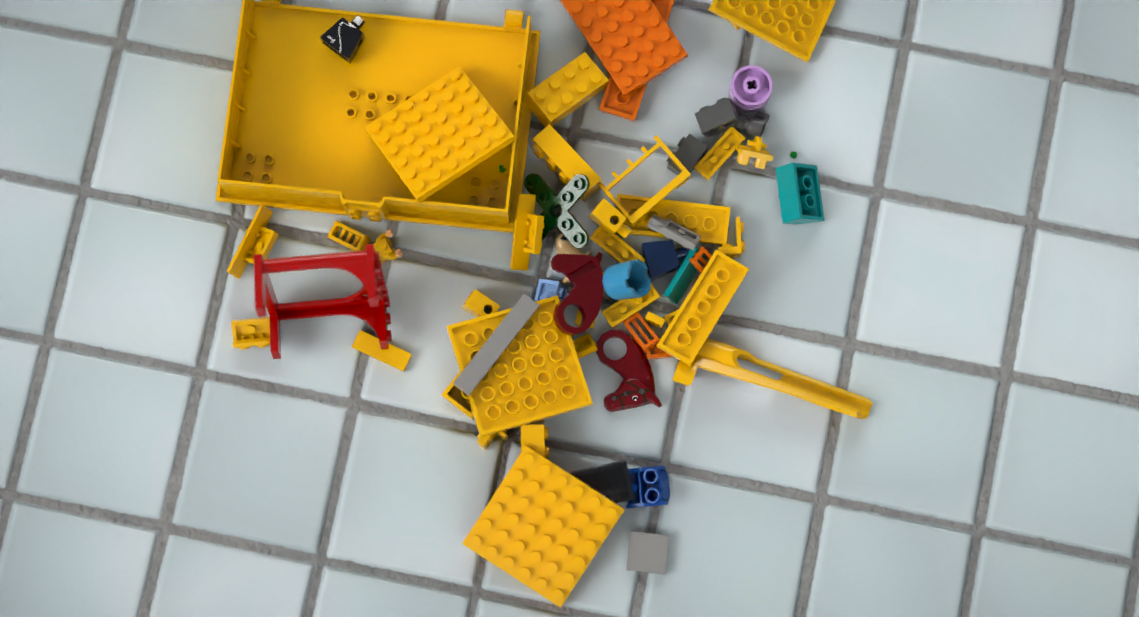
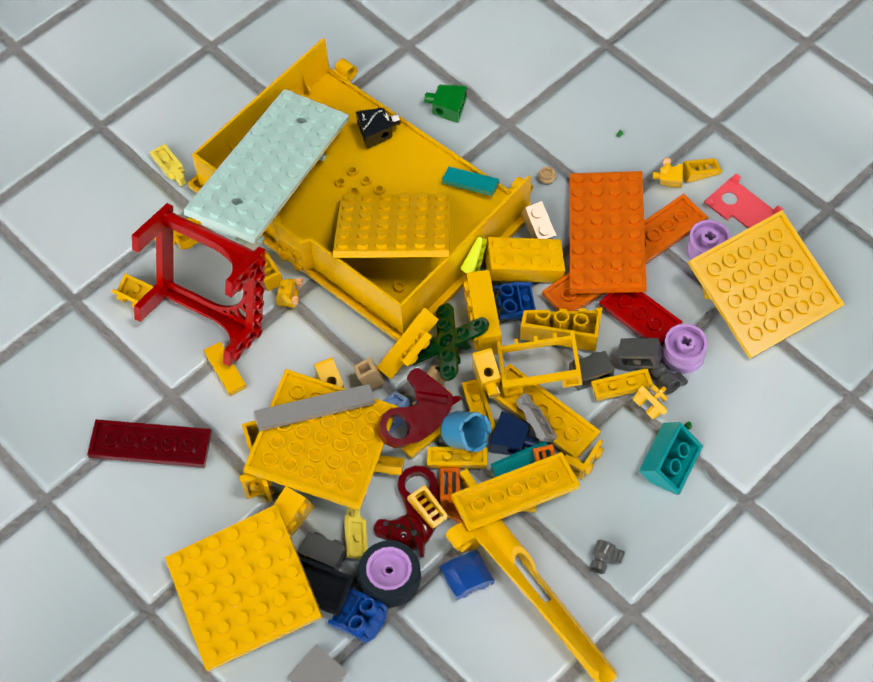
camera: 35 degrees right, 20 degrees down
none -> dark red plate [87,419,212,468]
none -> light yellow hinge [150,144,187,186]
none -> light aqua piece [184,89,349,246]
none -> dark grey brick [297,531,346,571]
none -> light yellow hinge [344,507,368,560]
none -> tan brick [353,357,385,390]
none -> wheel [358,540,421,607]
none -> yellow slope [407,485,449,529]
none -> blue slope [440,550,495,600]
none -> teal tile [442,167,500,196]
none -> neon yellow slope [460,237,487,273]
none -> blue slope [493,282,536,322]
none -> yellow wedge [520,308,603,351]
none -> brick [521,201,556,239]
none -> dark grey piece [589,540,625,574]
none -> red plate [599,292,683,346]

